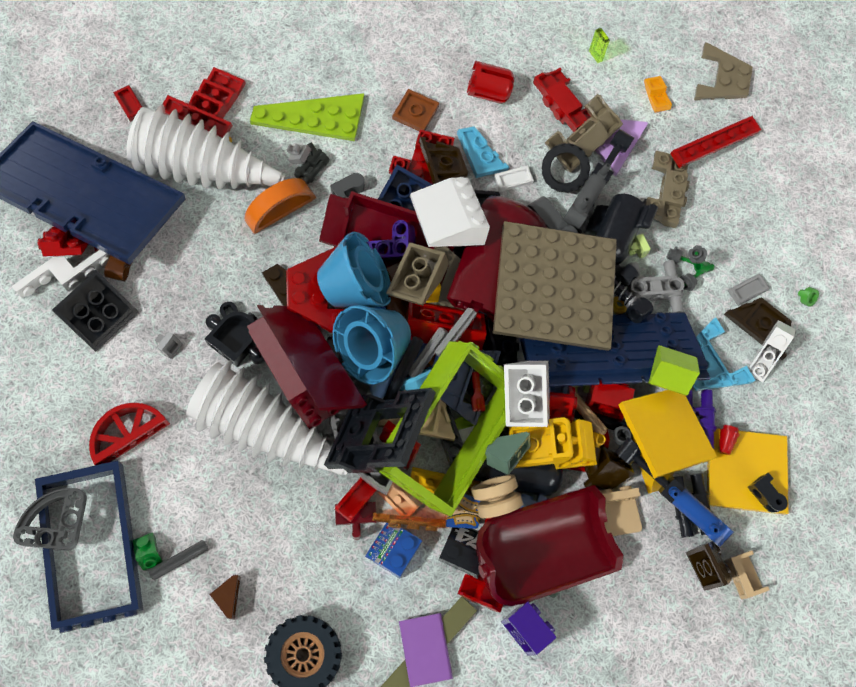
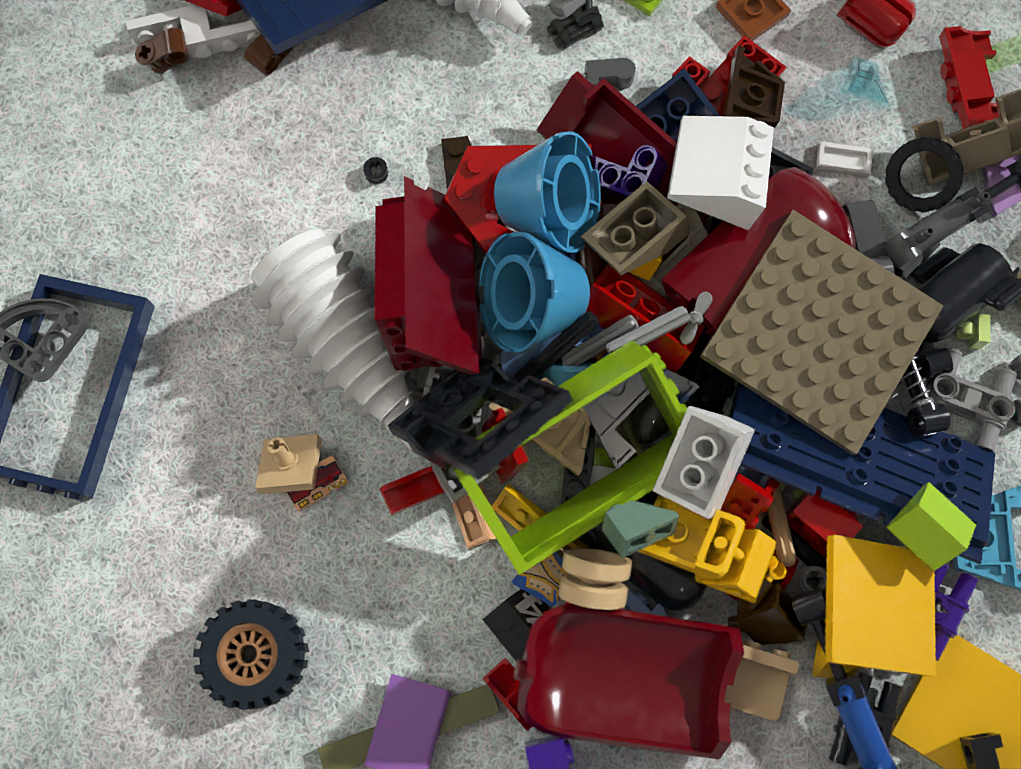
camera: 35 degrees right, 5 degrees up
black slope [51,270,139,352] -> none
red window [89,403,170,465] -> none
green bracket [133,532,163,570] -> none
dark grey axle [148,540,208,580] -> none
light grey tile [155,332,182,359] -> none
black piece [205,312,265,367] -> none
reddish brown slope [209,575,241,620] -> none
orange window [244,178,316,234] -> none
dark red plate [335,502,377,540] -> none
blue slope [365,521,422,579] -> none
clear orange wing [373,513,446,531] -> none
medium azure wing [457,126,509,178] -> none
red piece [471,372,485,412] -> none
yellow plate [613,296,627,314] -> none
red cone [718,425,740,455] -> none
none -> reddish brown piece [135,28,189,74]
none -> tan tile [255,434,322,495]
none -> slope [286,455,349,512]
none -> light grey piece [680,291,712,345]
none -> clear light blue slope [841,55,891,107]

